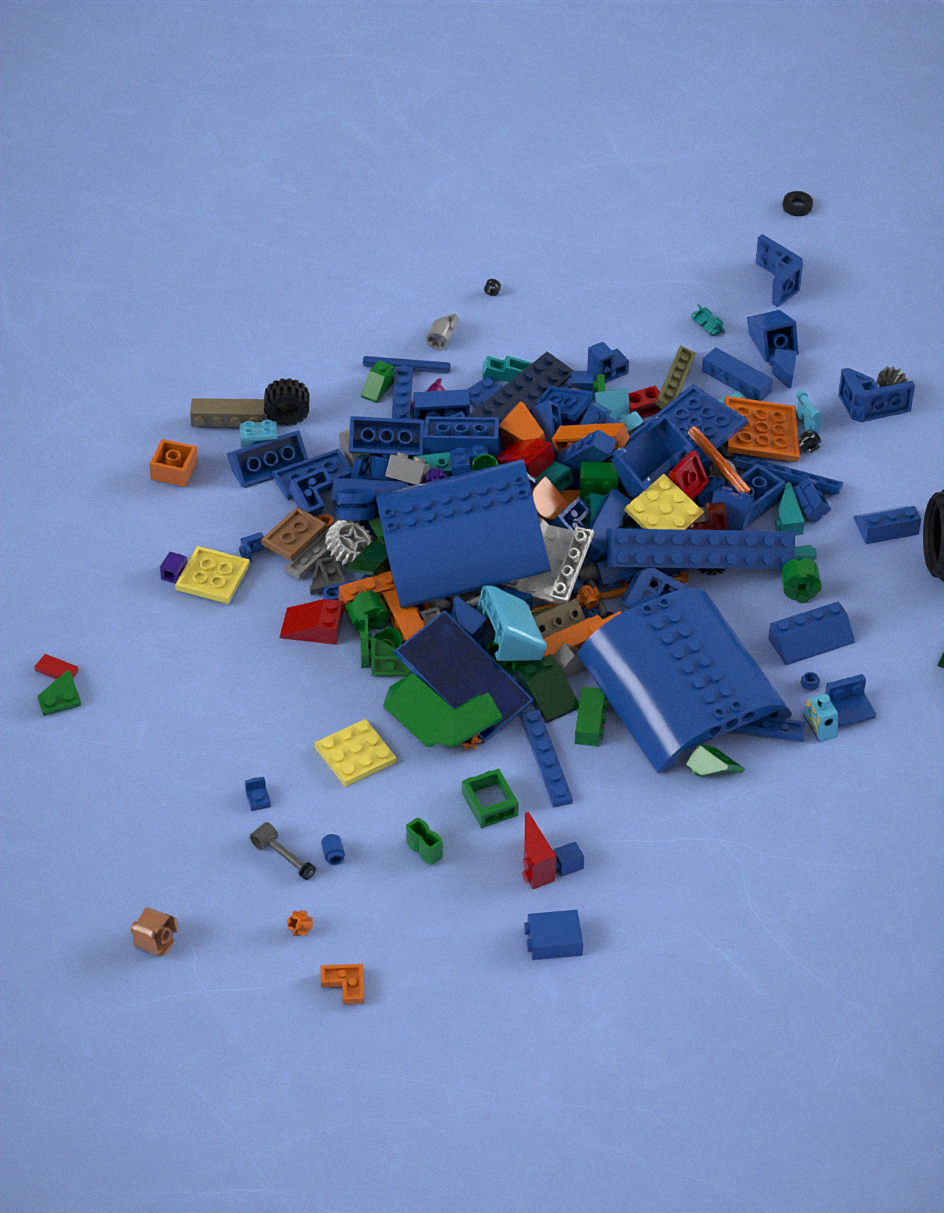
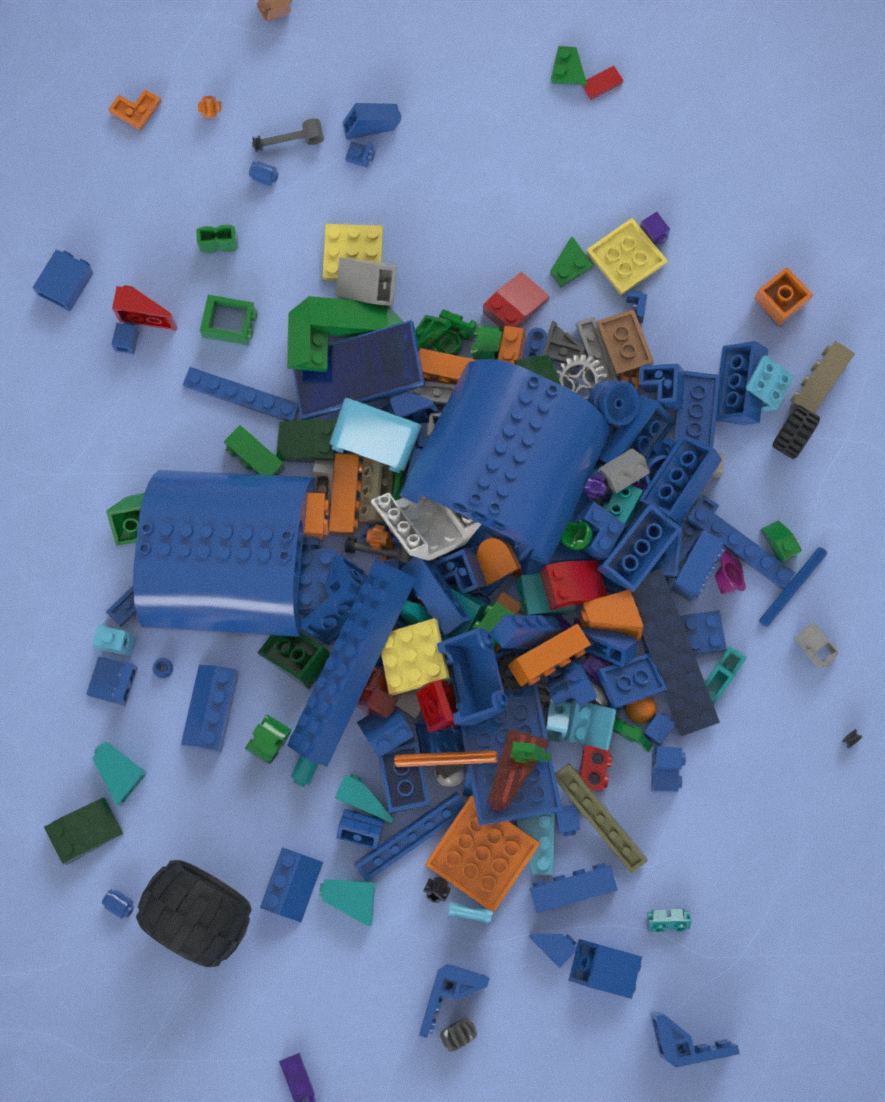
camera: 125 degrees right, 30 degrees up
none -> teal slope [92,741,147,806]
none -> dark green slope [257,632,330,689]
none -> teal slope [319,879,375,926]
none -> light grey slope [336,257,397,306]
none -> blue slope [342,103,401,139]
none -> clear red slope [486,728,550,812]
none -> green wing [510,742,551,763]
none -> green wing [550,236,593,288]

